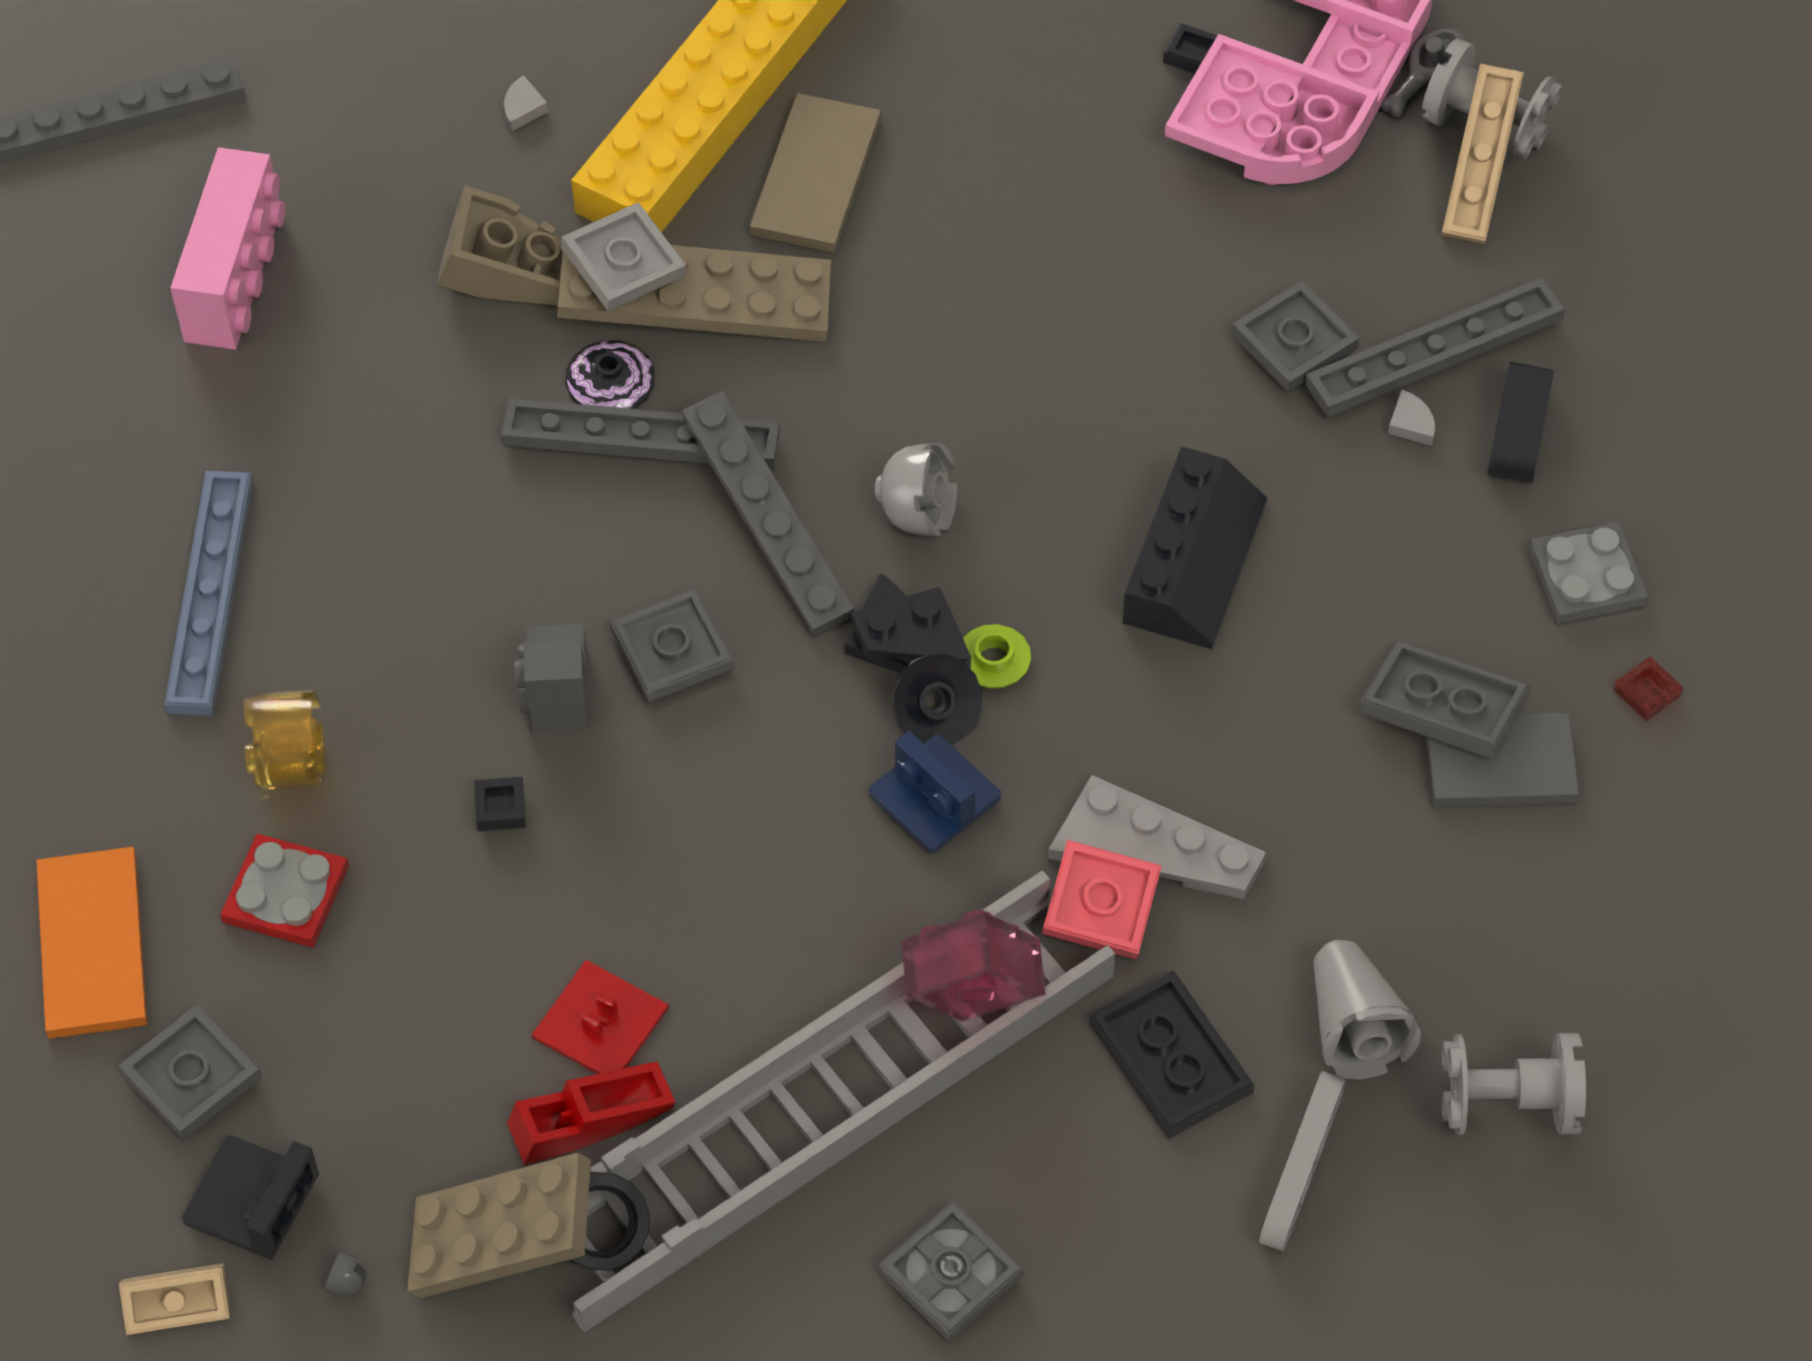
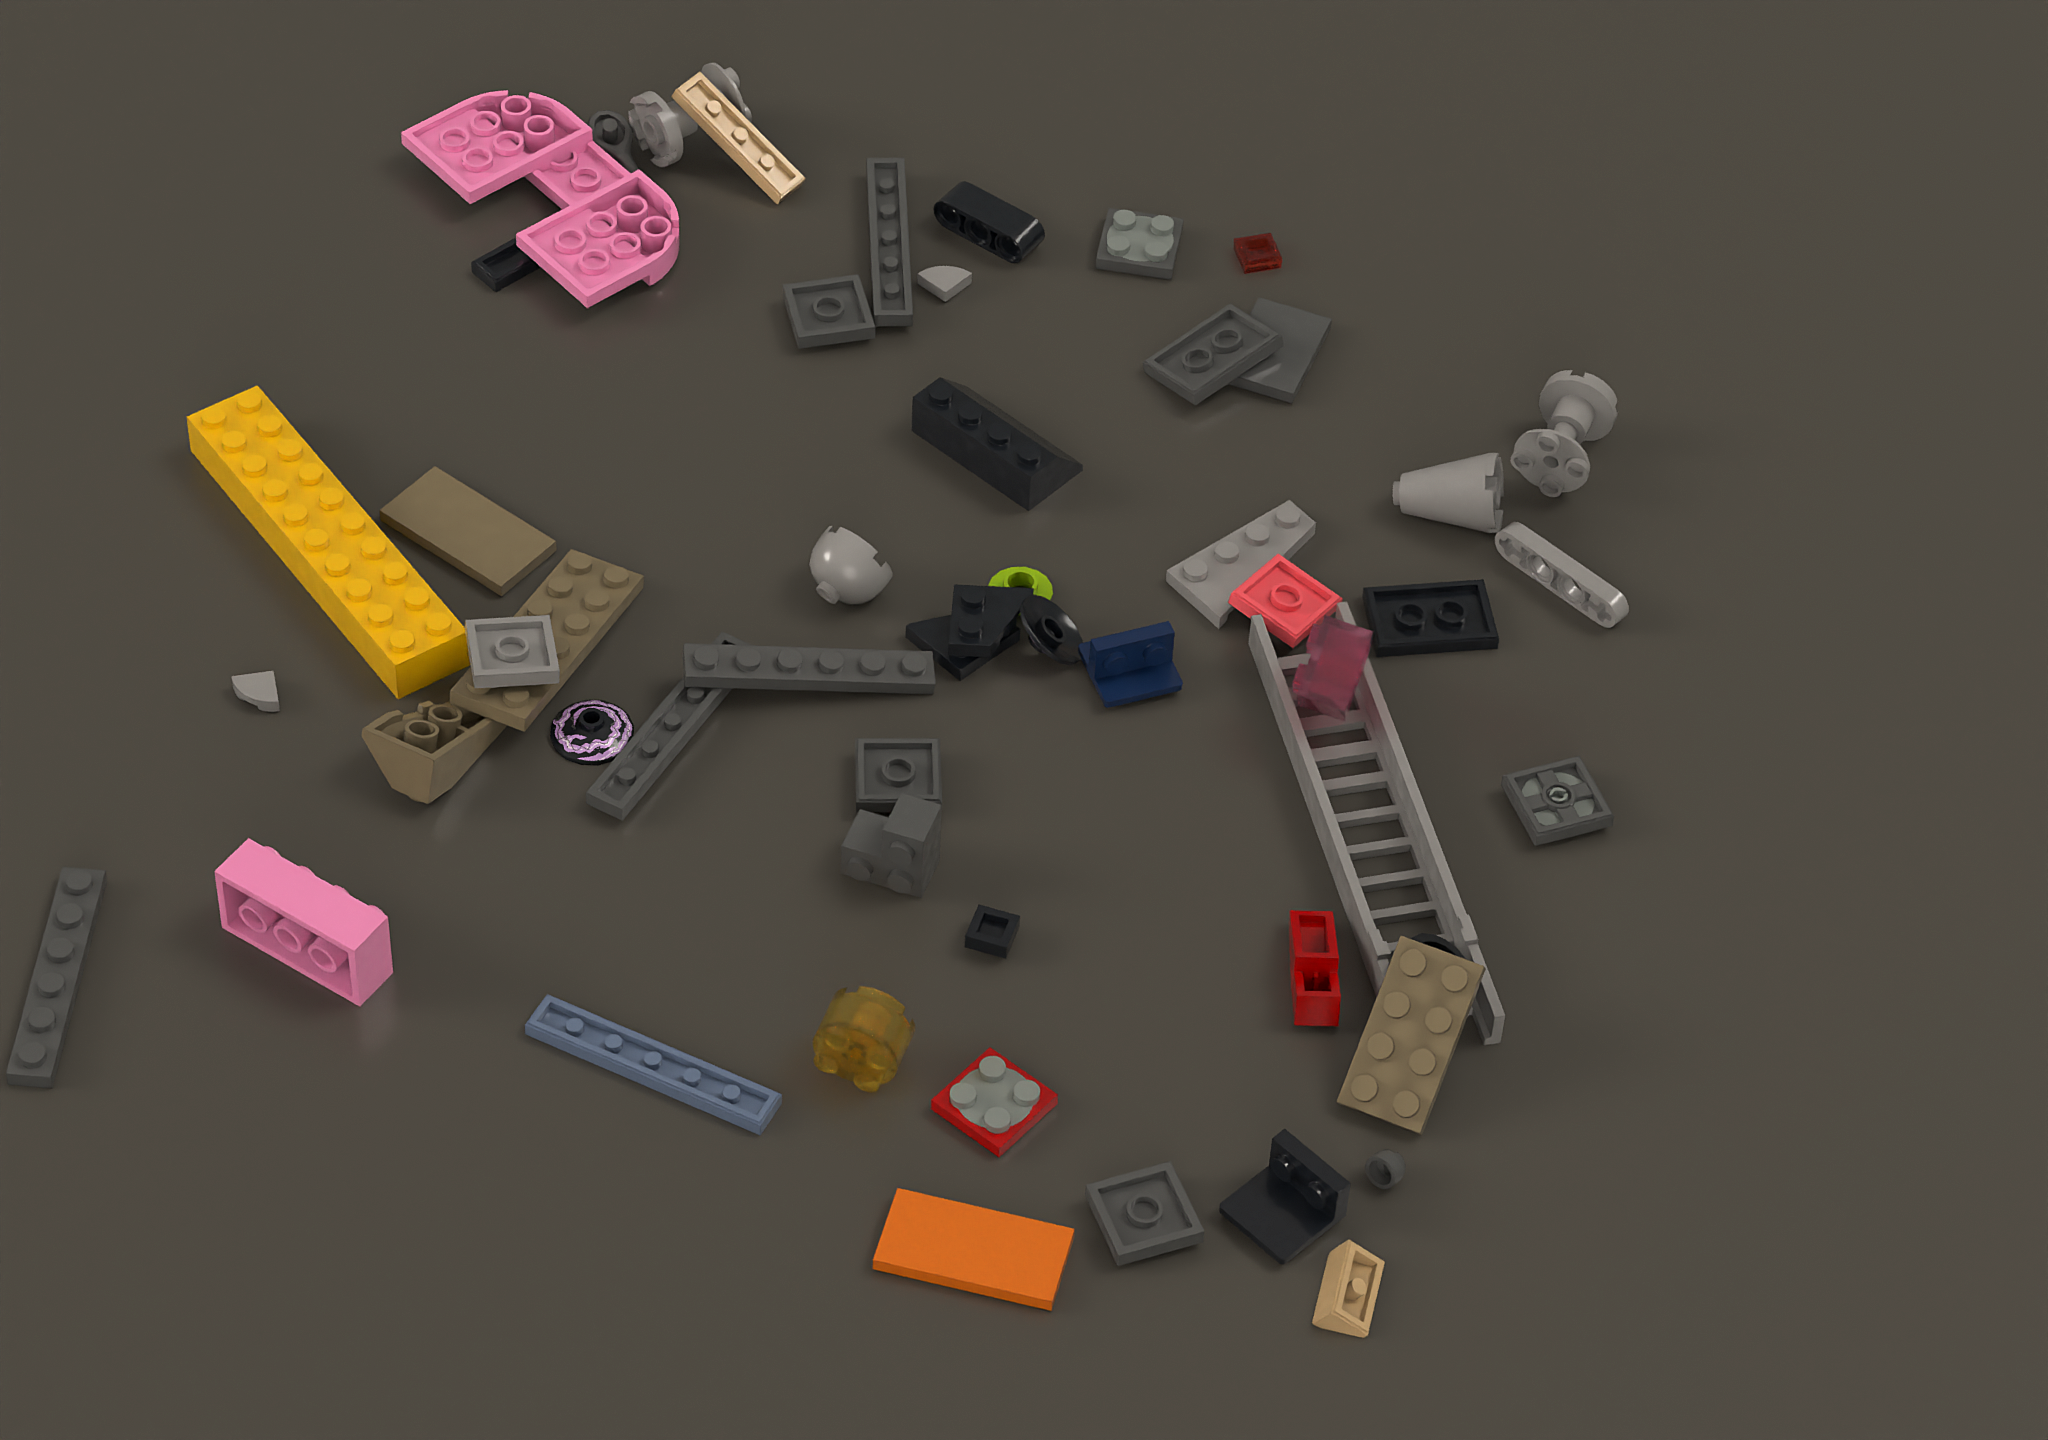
camera: 70 degrees left, 10 degrees down
red piece [531,960,669,1074] -> none

